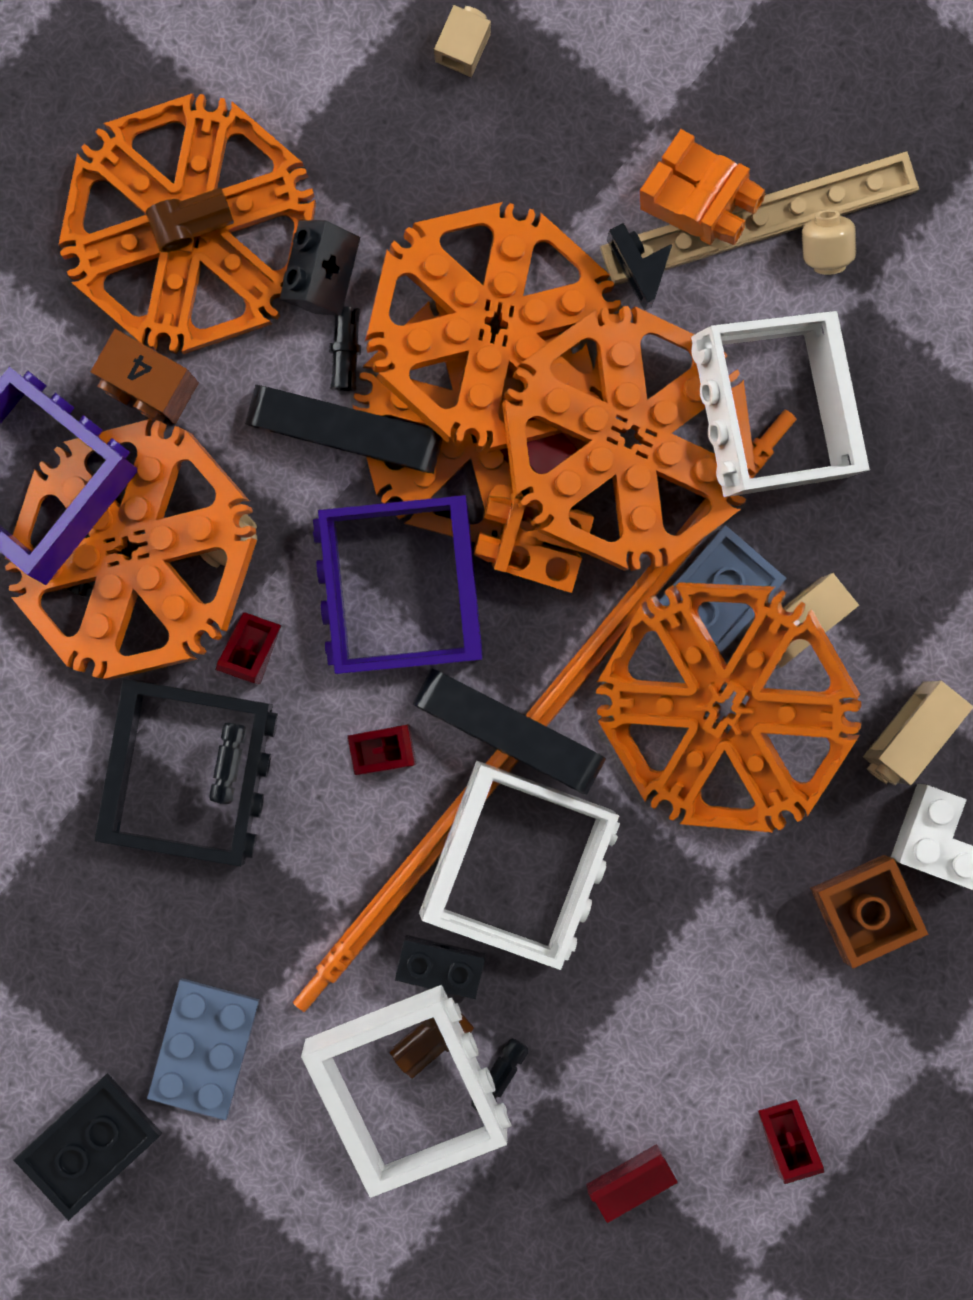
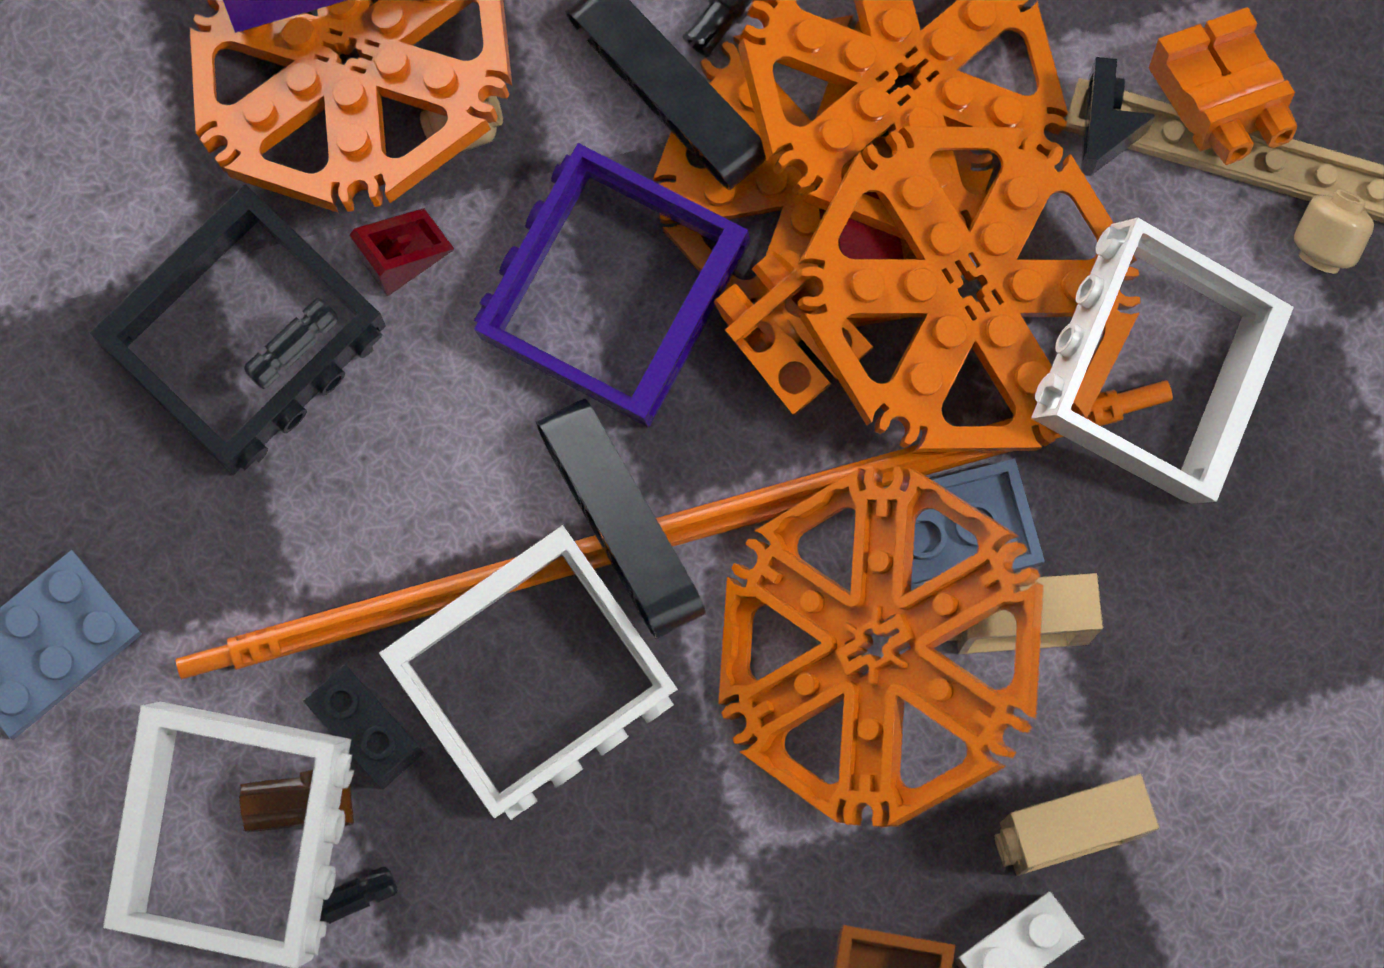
camera: 40 degrees right, 10 degrees down
dark red slope [348,724,417,775] -> none

